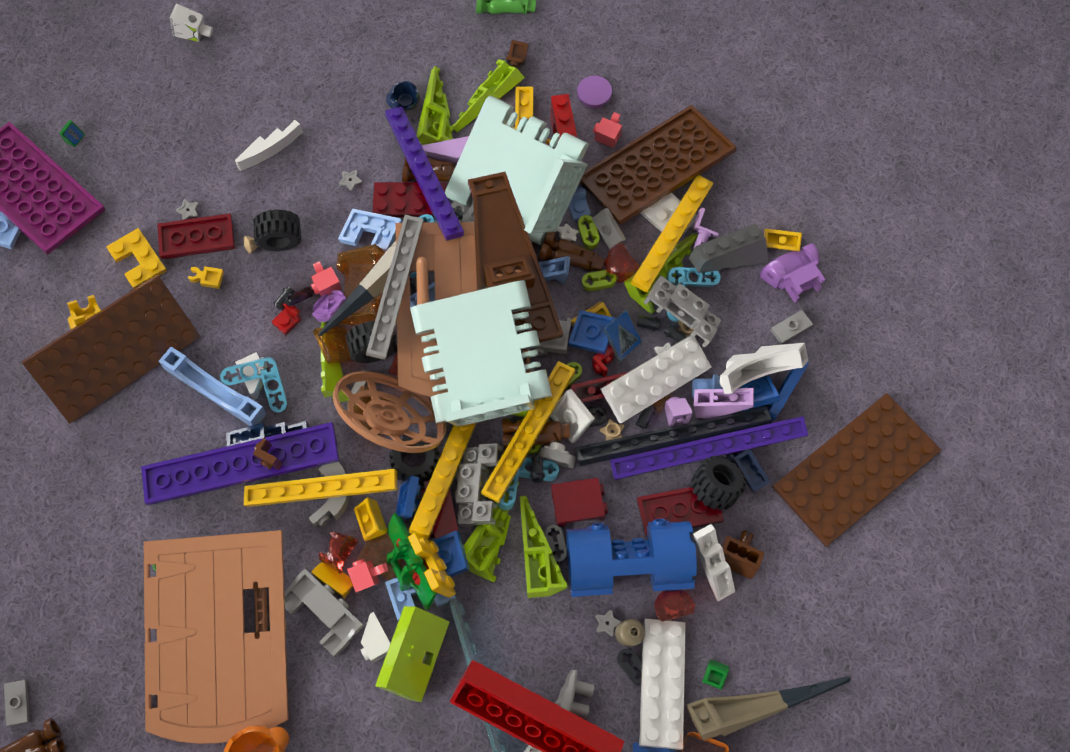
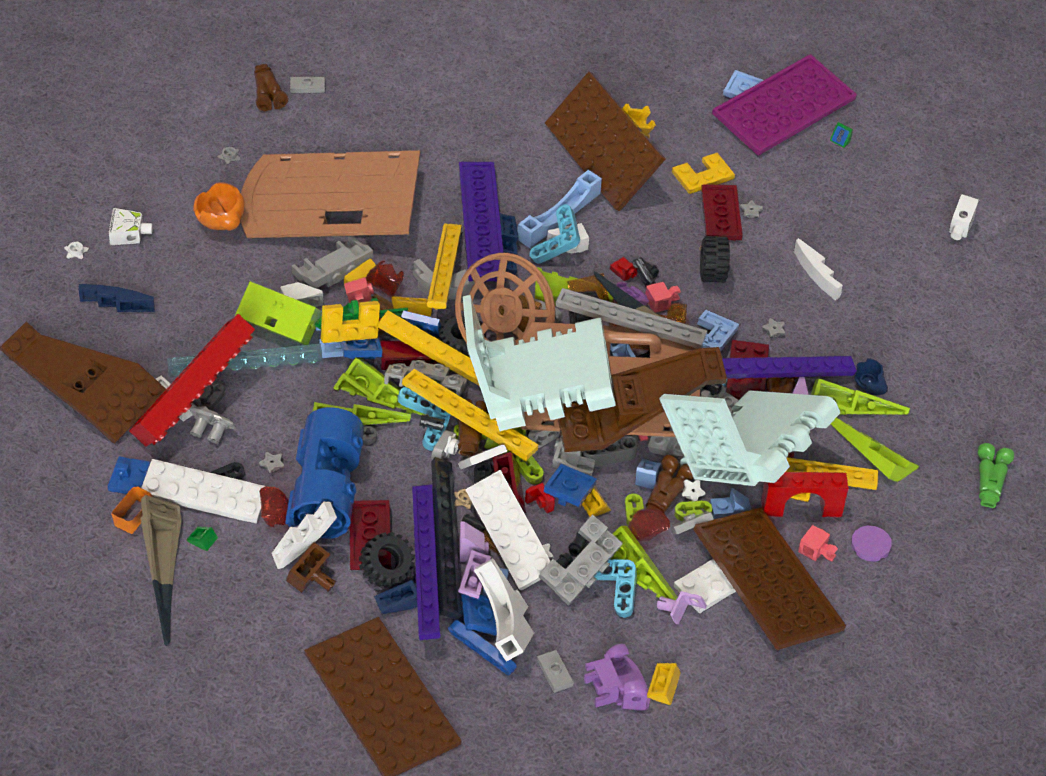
camera: 95 degrees right, 20 degrees down
yellow plate [188,266,224,289] -> none
reddish brown bracket [253,438,283,470] -> none
reddish brown bracket [506,40,529,67] -> none
dark red panel [551,478,608,527] -> none
piece [603,309,642,362] -> none
dark tan head [615,619,645,647] -> none
yellow plate [631,175,713,293] -> none
dark grey wedge [689,224,769,273] -> none

